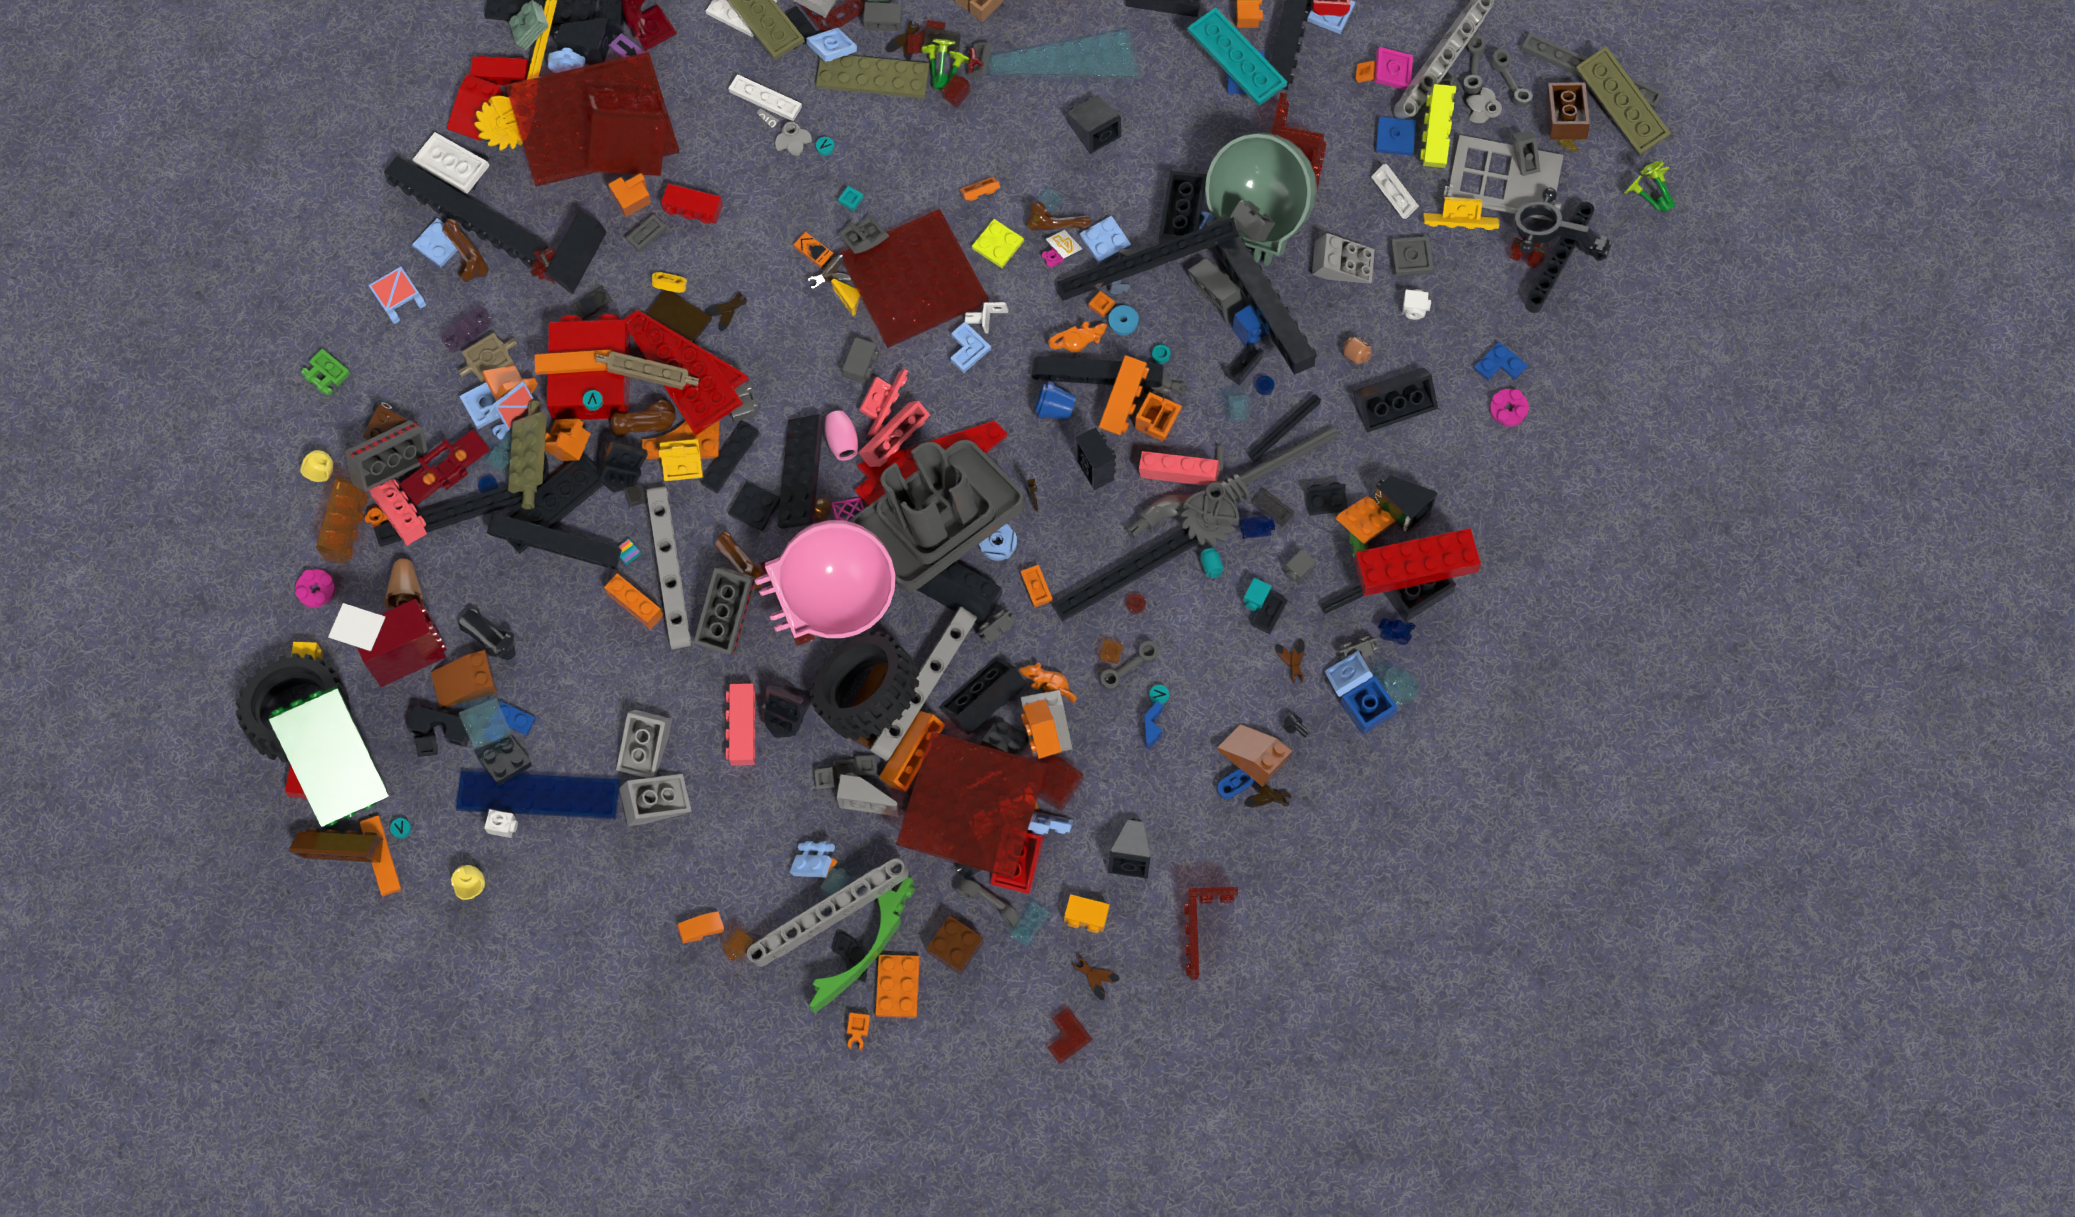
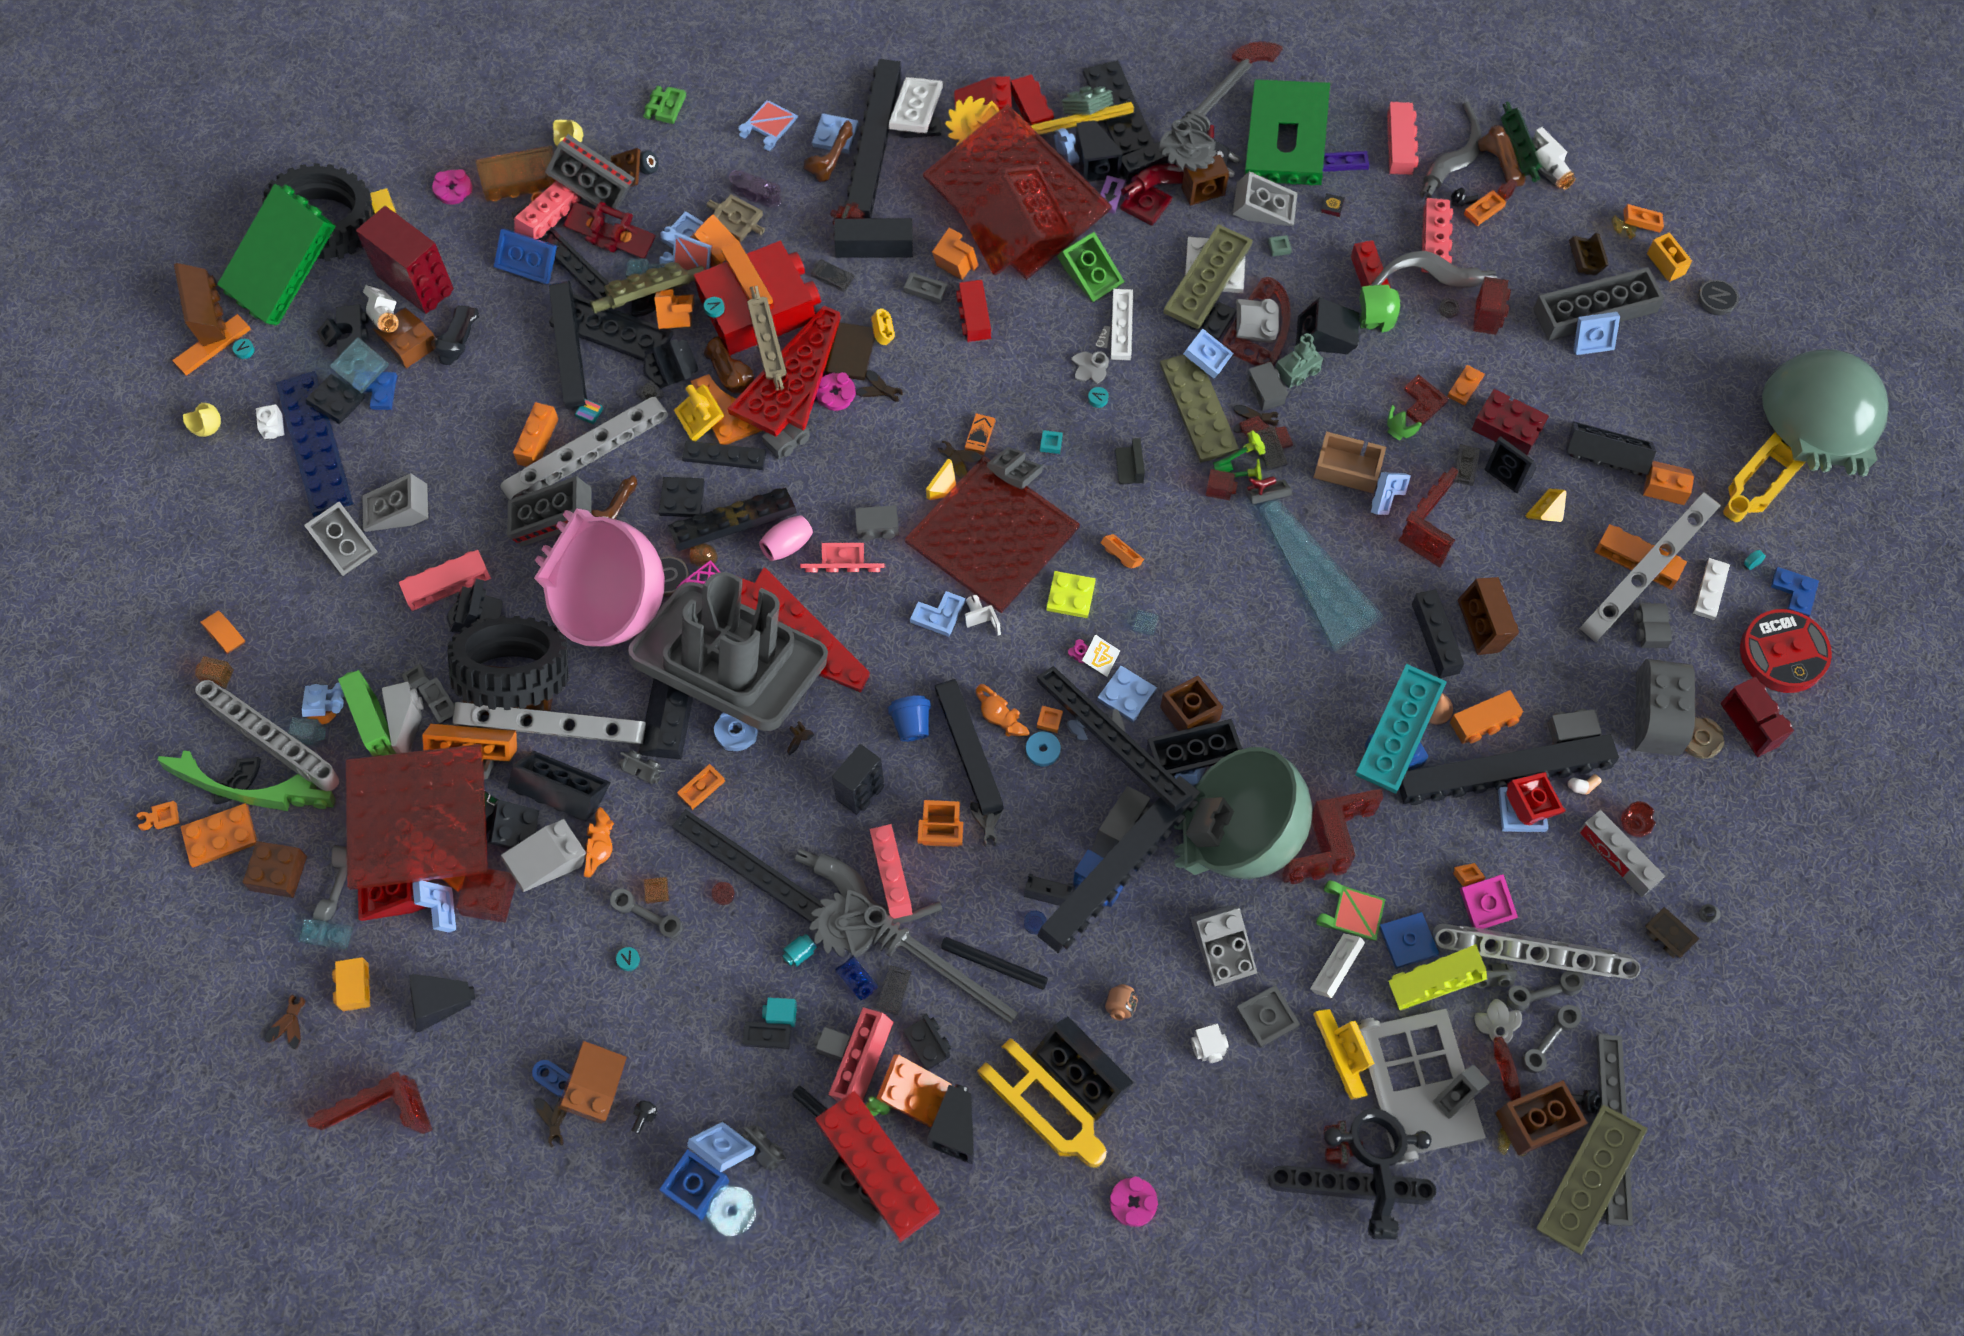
camera: 65 degrees right, 5 degrees down
white sticker [328,603,385,651] -> none
medium nougat cone [384,558,424,610] -> none
clear blue tile [478,476,498,493] -> none
coral brick [858,401,930,467] -> none
orange brick [1021,699,1062,759] -> none
reddish brown hair [1026,201,1092,231] -> none
clear red plate [1047,1007,1093,1065] -> none
black slope [1066,95,1121,154] -> none
orange brick [1099,355,1149,436] -> none
blue slope [1144,701,1163,749] -> none
teal tile [1152,344,1171,364] -> none
clear light blue brick [1227,394,1249,422] -> none
reddish brown piece [1275,639,1305,684] -> none
clear blue hips [1378,618,1416,645] -> none
blue plate [1474,342,1528,381] -> none
plant [1624,161,1676,213] -> none
none -> bright green window [338,670,401,769]
none -> white plate [363,285,398,333]
none -> blue plate [494,228,557,284]
none -> dark pink plate [816,373,856,411]
none -> coral brick [829,1008,893,1102]
none -> yellow piece [977,1038,1106,1168]
none -> bright green slope [1057,232,1125,302]
none -> pearl dark grey panel [1115,438,1145,484]
none -> reddish brown brick [1160,676,1223,731]
none -> flag [1316,880,1385,941]
none -> clear red tile [1493,1036,1521,1101]
none -> black plate [1571,1089,1601,1113]

